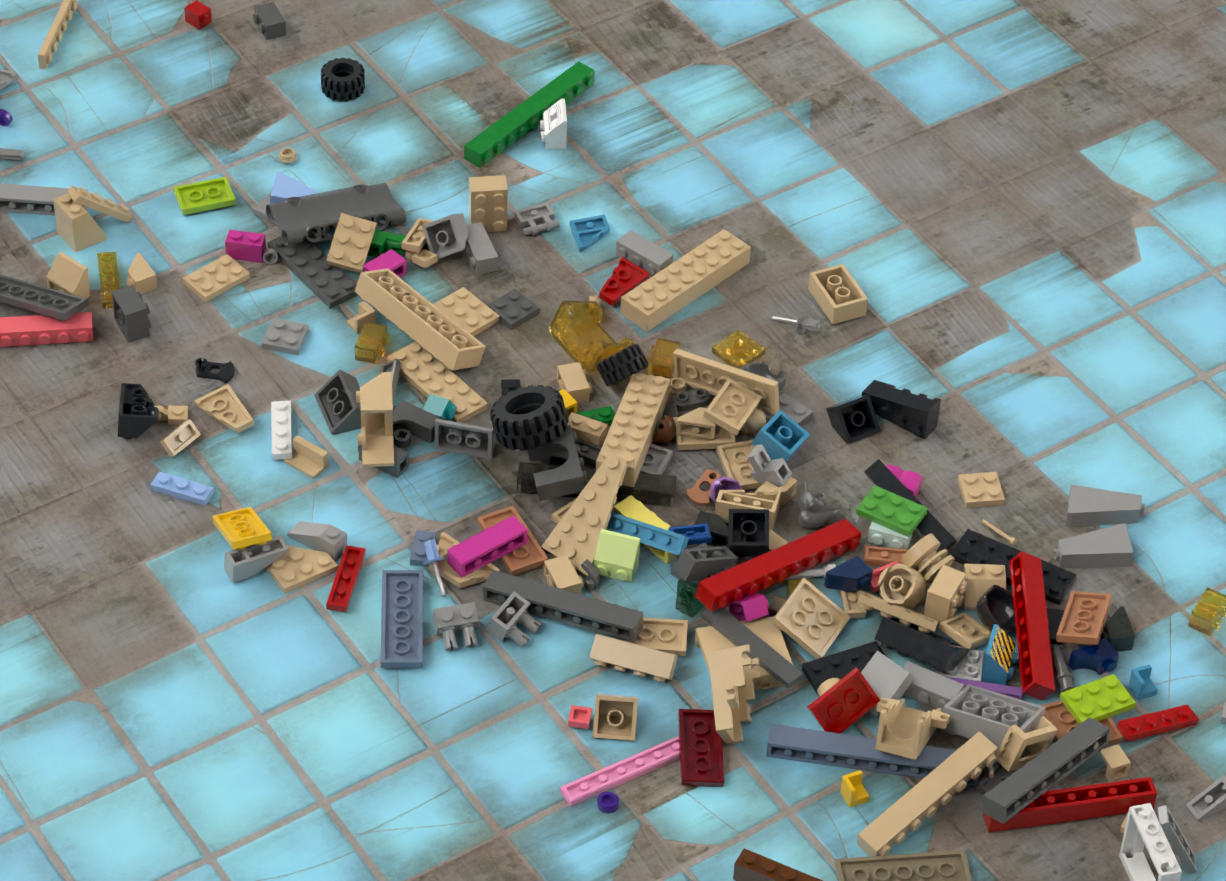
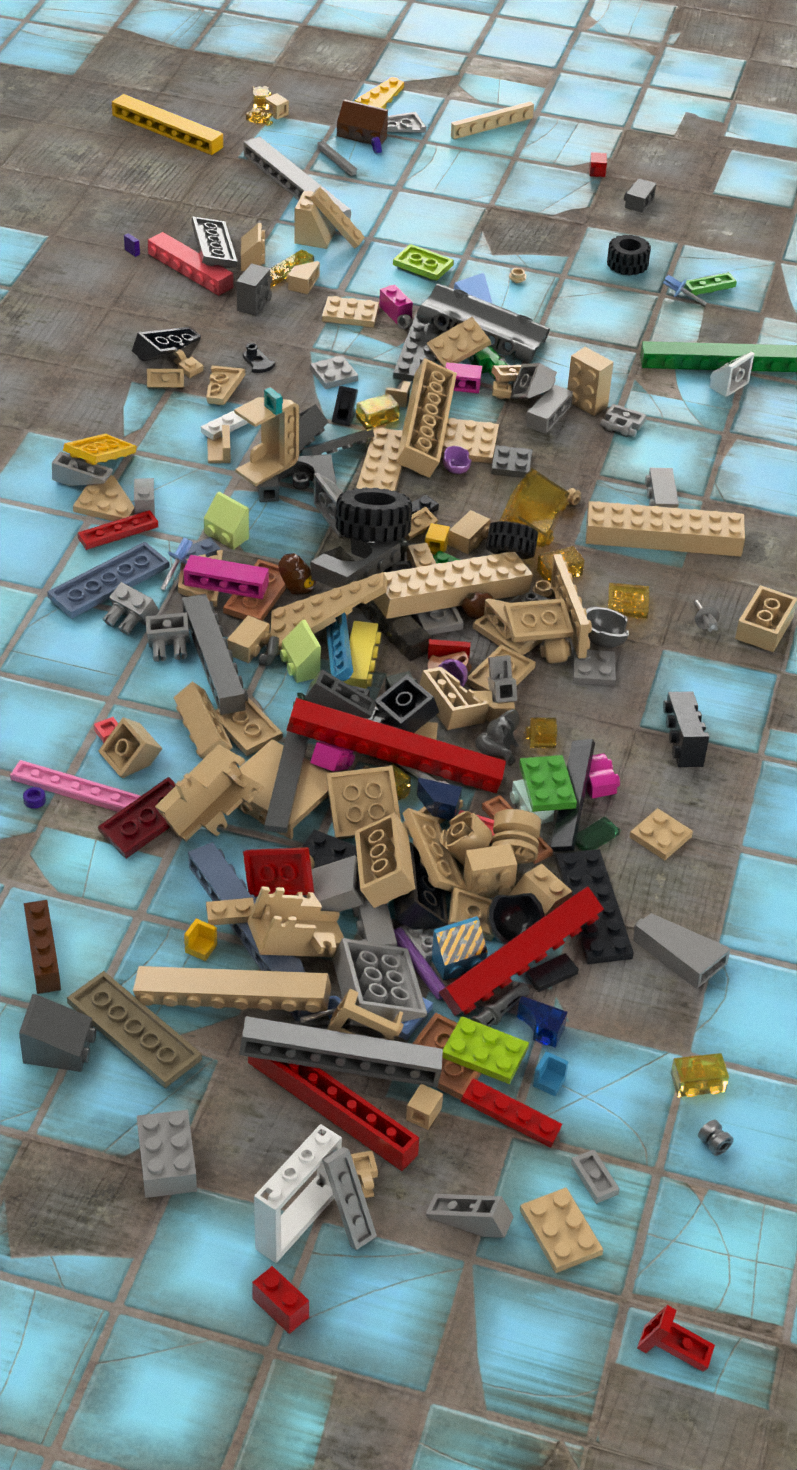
camera: 50 degrees right, 0 degrees up
light blue plate [151,471,214,506] -> none
brick [423,394,457,421] -> none
dark azure wing [569,214,610,252] -> none
red wing [599,257,650,306] -> none
blue tile [668,524,712,545] -> none
dark azure brick [751,410,810,463] -> none
black slope [826,394,881,444] -> none
tan piece [982,519,1017,545] -> none
nougat plate [1056,591,1112,645] -> none
light grey slope [1065,485,1145,527] -> none
pearl dark grey slope [1101,606,1135,652] -> none
none -> yellowish green slope [204,492,249,550]
none -> tan plate [206,898,254,926]
none -> teal plate [264,387,283,415]
none -> reddish brown piece [278,553,317,595]
none -> black slope [332,386,358,426]
none -> tan brick [355,813,415,908]
none -> red tile [428,639,471,662]
none -> medium lavender hair [443,446,472,474]
none -> clear yellow brick [525,718,558,748]
none -> clear green tile [575,816,620,851]
none -> light blue piece [663,275,706,306]
none -> bright green plate [684,272,737,296]

